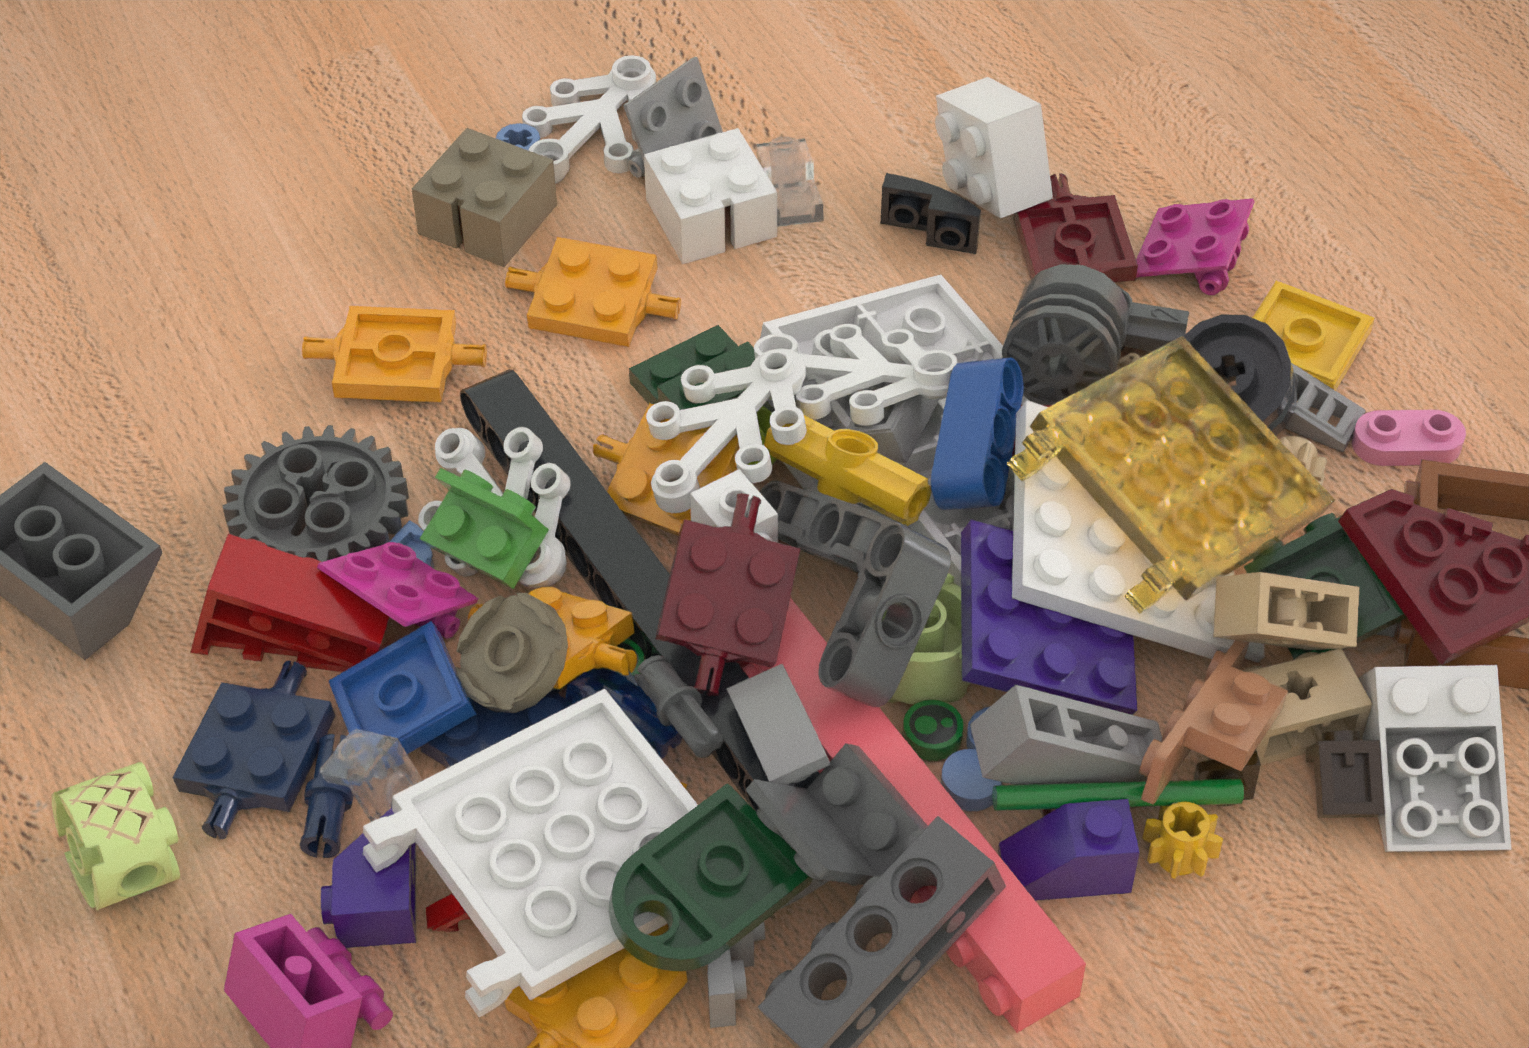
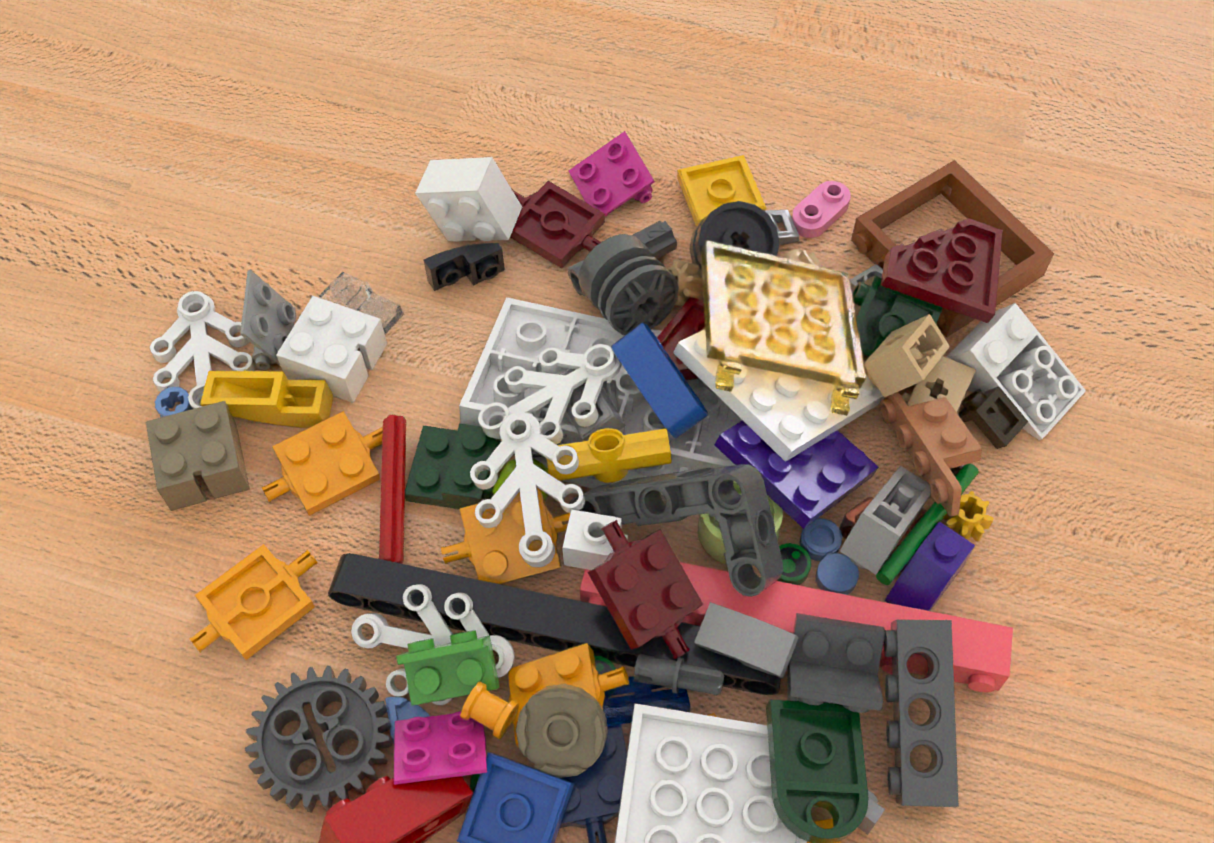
camera: 45 degrees left, 10 degrees up
none -> yellow slope [200,371,334,428]
none -> red axle [379,414,406,564]
none -> light orange bush [460,681,519,739]

